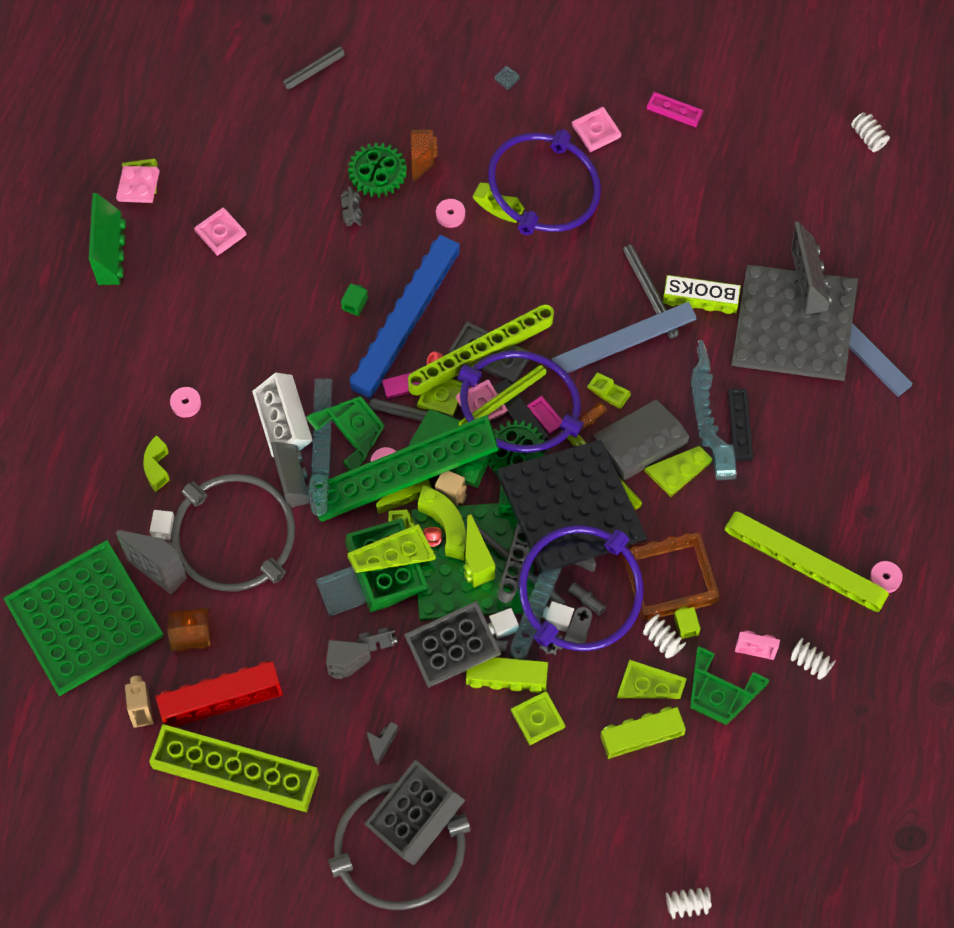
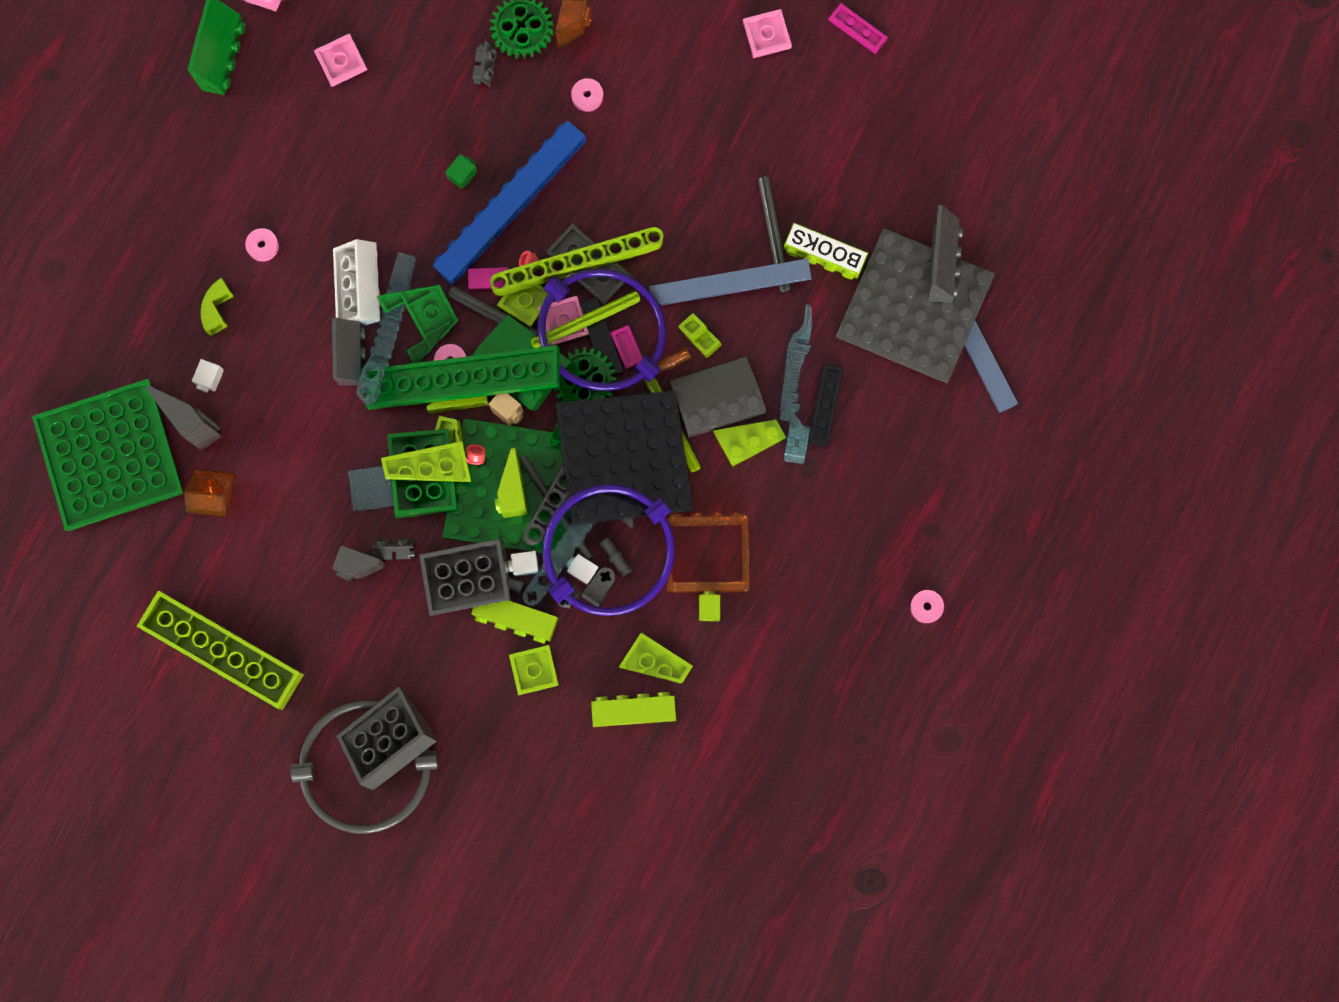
camera: 15 degrees right, 15 degrees up
tan torso [125,676,154,728] -> none
red brick [156,661,283,728] -> none
dark grey piece [172,474,295,592] -> none
dark grey slope [367,722,399,765] -> none
lime brick [418,485,466,560] -> none
lime brick [473,182,524,223] -> none
dark purple piece [488,129,601,235] -> none
white piece [643,614,686,658] -> none
white piece [666,887,711,919] -> none
green wing [690,646,769,725] -> none
lime beam [725,512,889,612] -> none
bright pink plate [735,631,780,660] -> none
white piece [791,638,836,680] -> none
white piece [851,113,890,152] -> none

